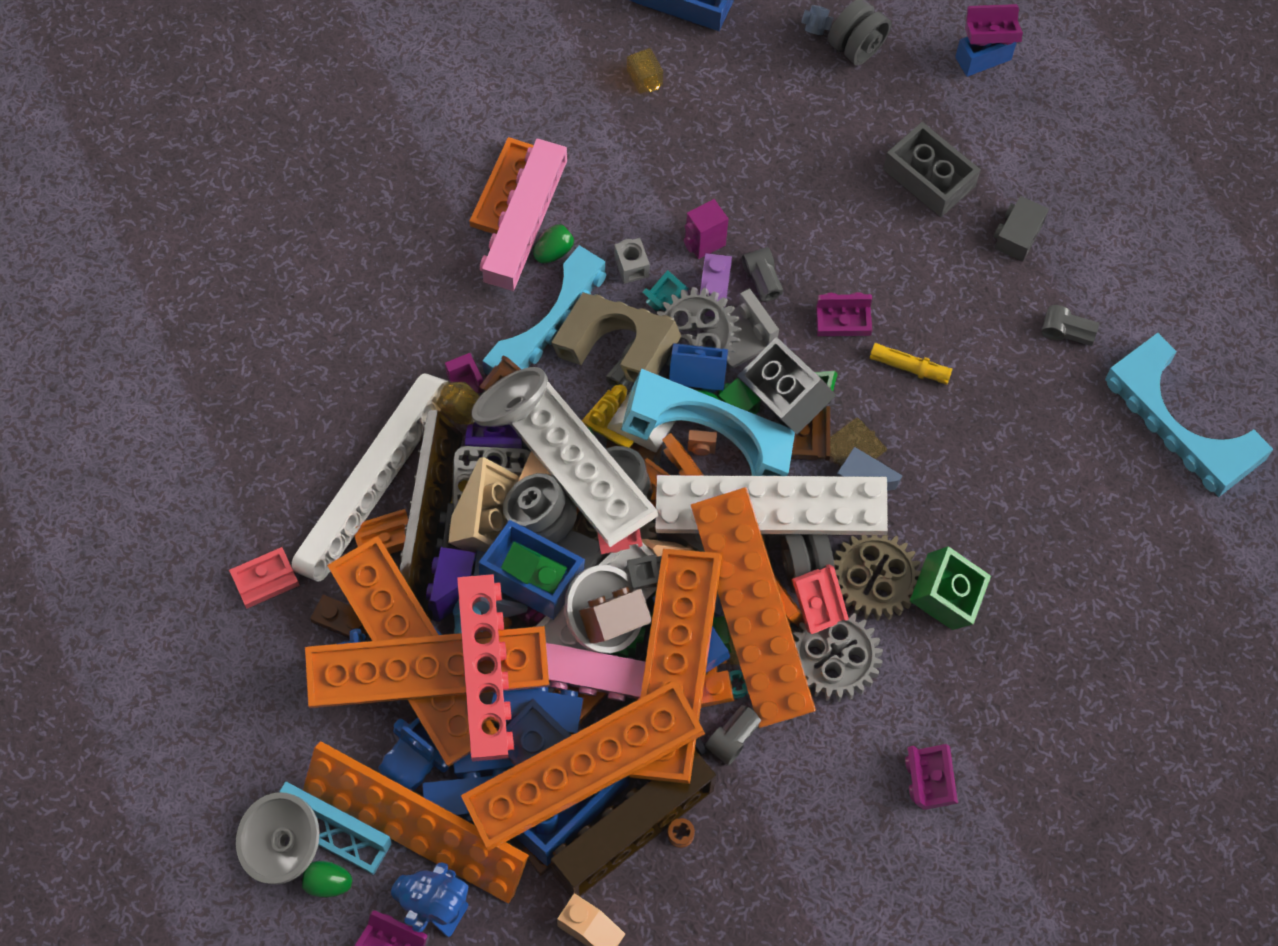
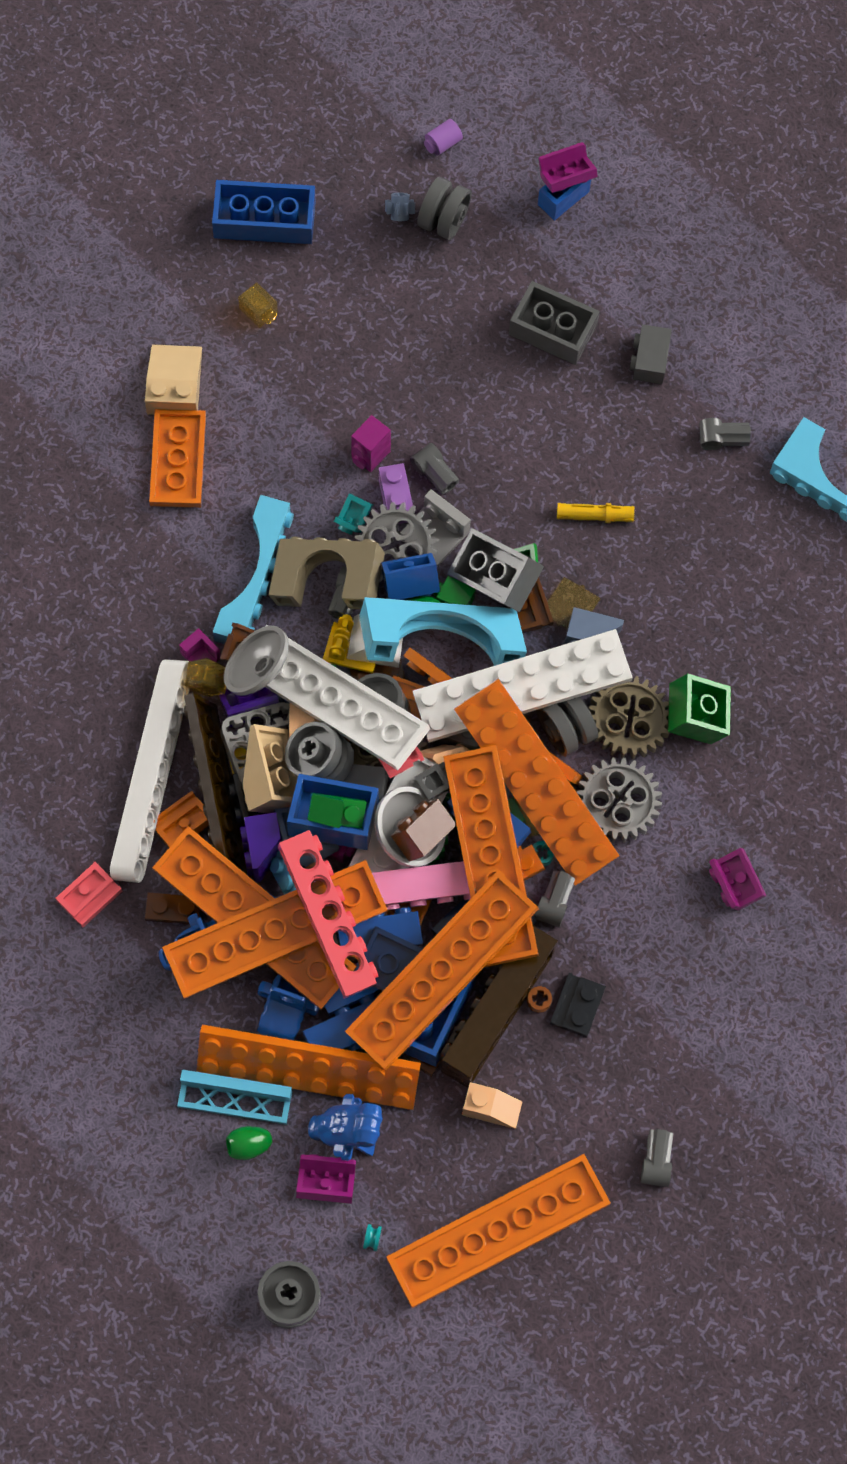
camera: 20 degrees left, 5 degrees up
light grey dish [236,792,319,885] -> none
bright pink brick [480,139,567,291] -> none
green animal [533,224,574,263] -> none
light grey brick [614,238,650,284] -> none
nougat plate [688,430,717,456] -> none
coral plate [792,564,849,634] -> none
magenta bracket [816,292,872,336] -> none
none -> tan slope [145,345,202,414]
none -> black plate [550,973,606,1038]

